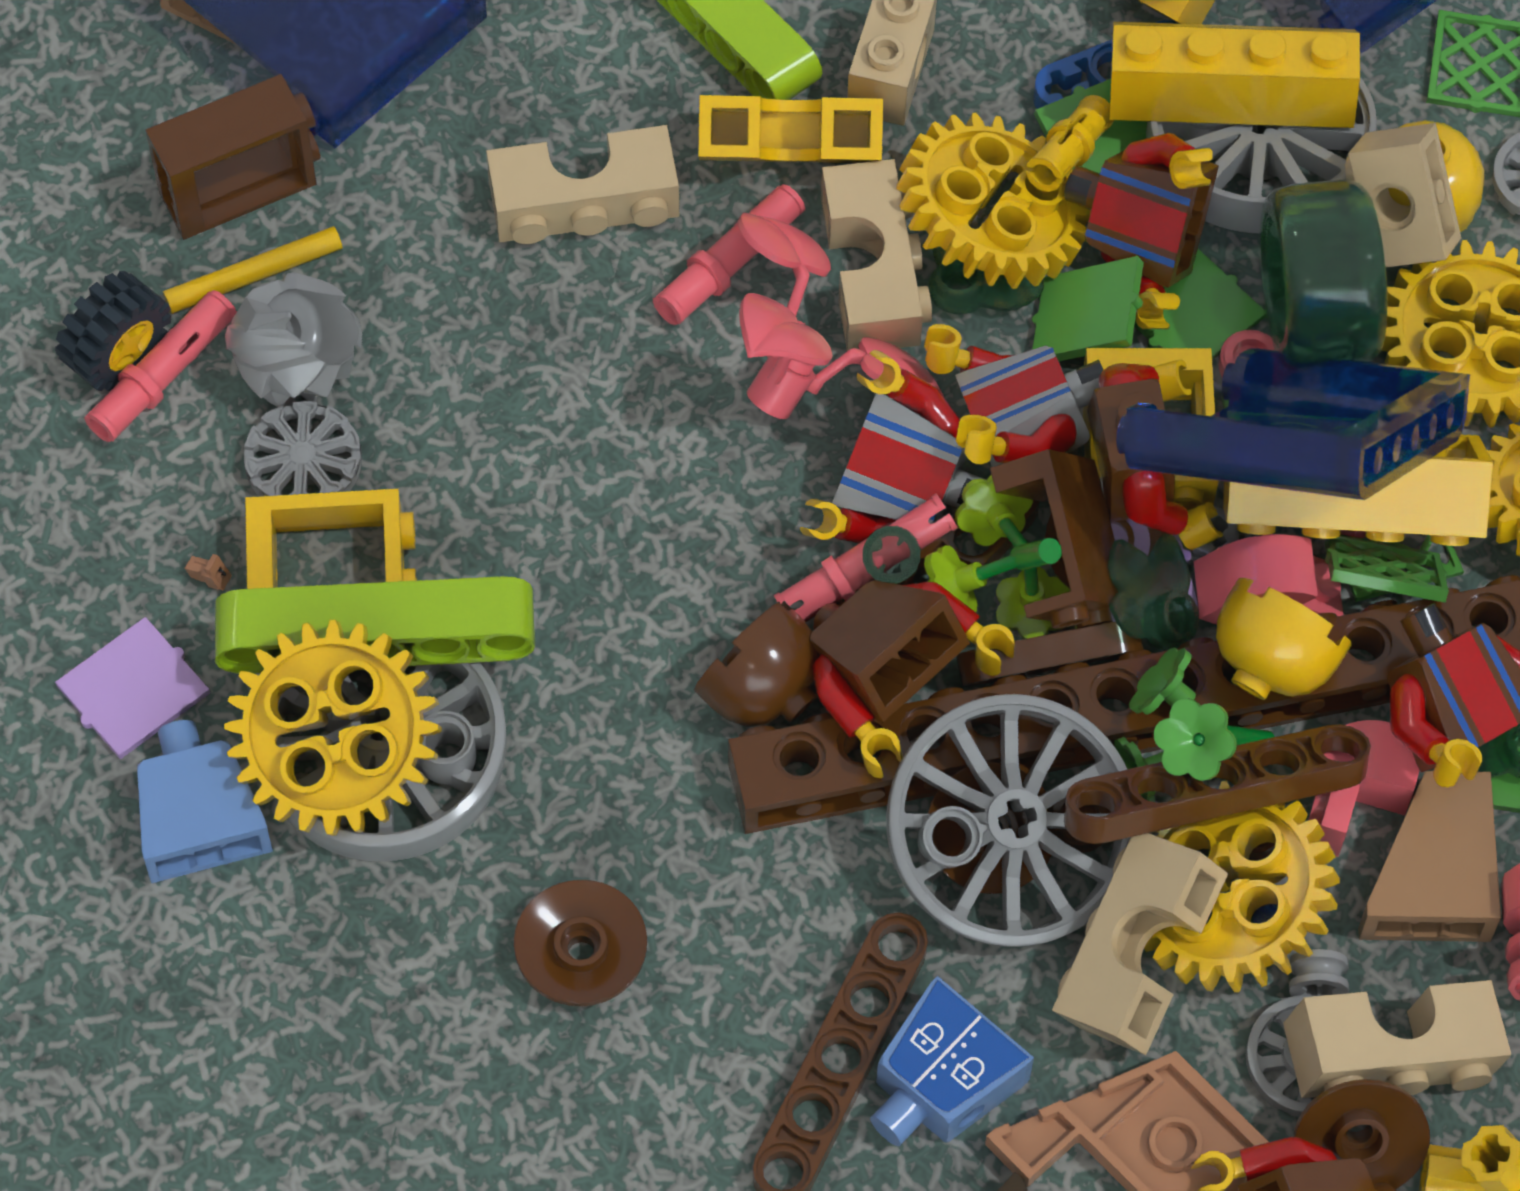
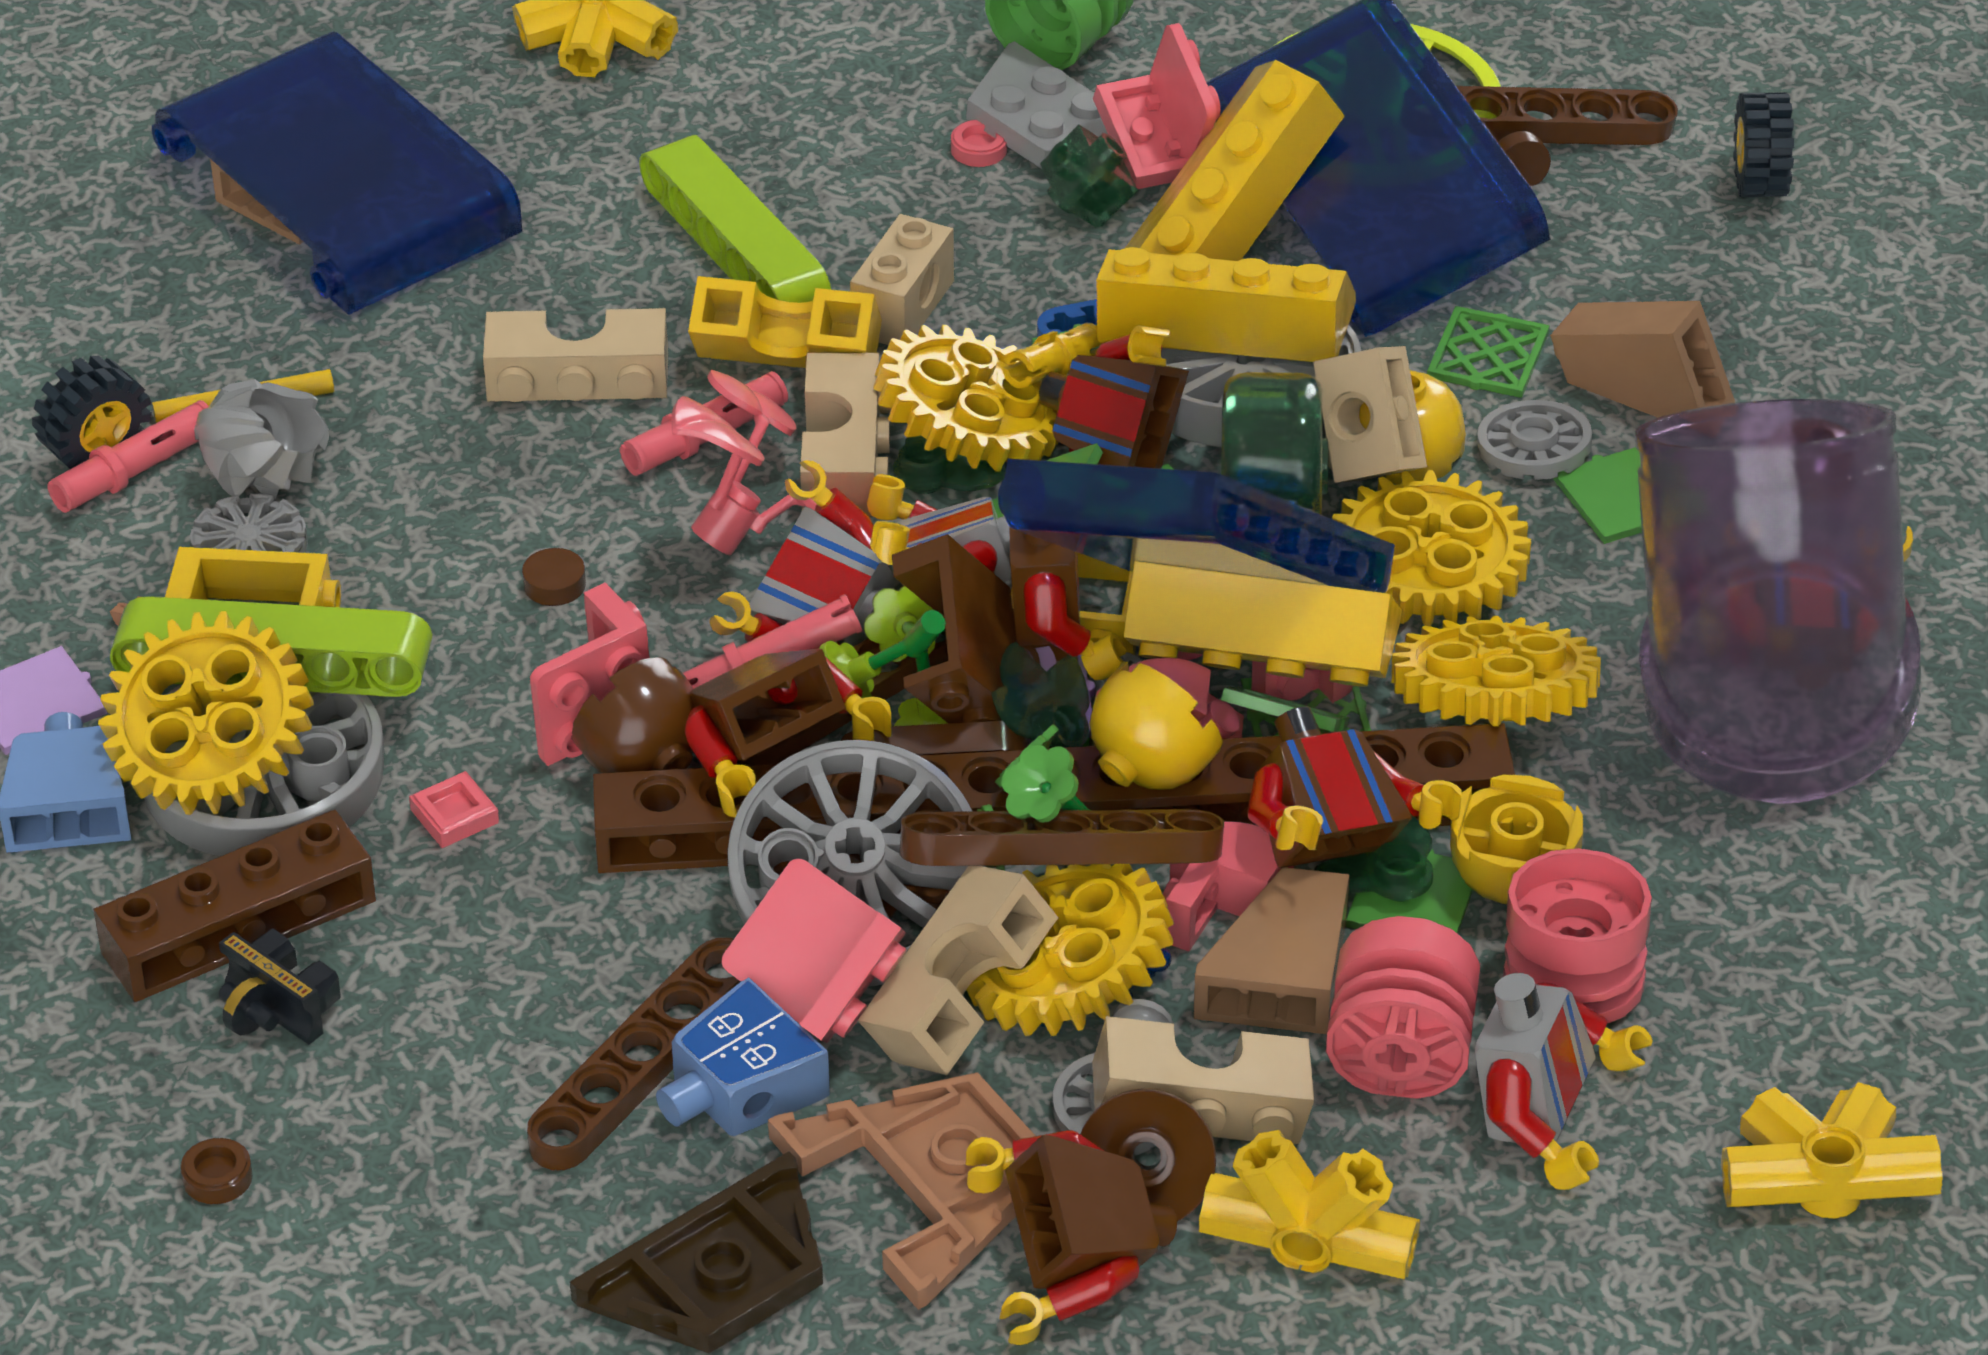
camera: 10 degrees right, 20 degrees down
reddish brown window [145,74,321,240] -> none
reddish brown dish [514,880,647,1006] -> none
clear green bush [863,526,921,584] -> none
none -> reddish brown brick [93,809,376,1002]
none -> black hips [218,928,341,1045]
none -> coral tile [409,771,499,848]
none -> reddish brown tile [522,548,586,606]
none -> coral bracket [530,582,649,766]
none -> coral bracket [722,859,907,1043]

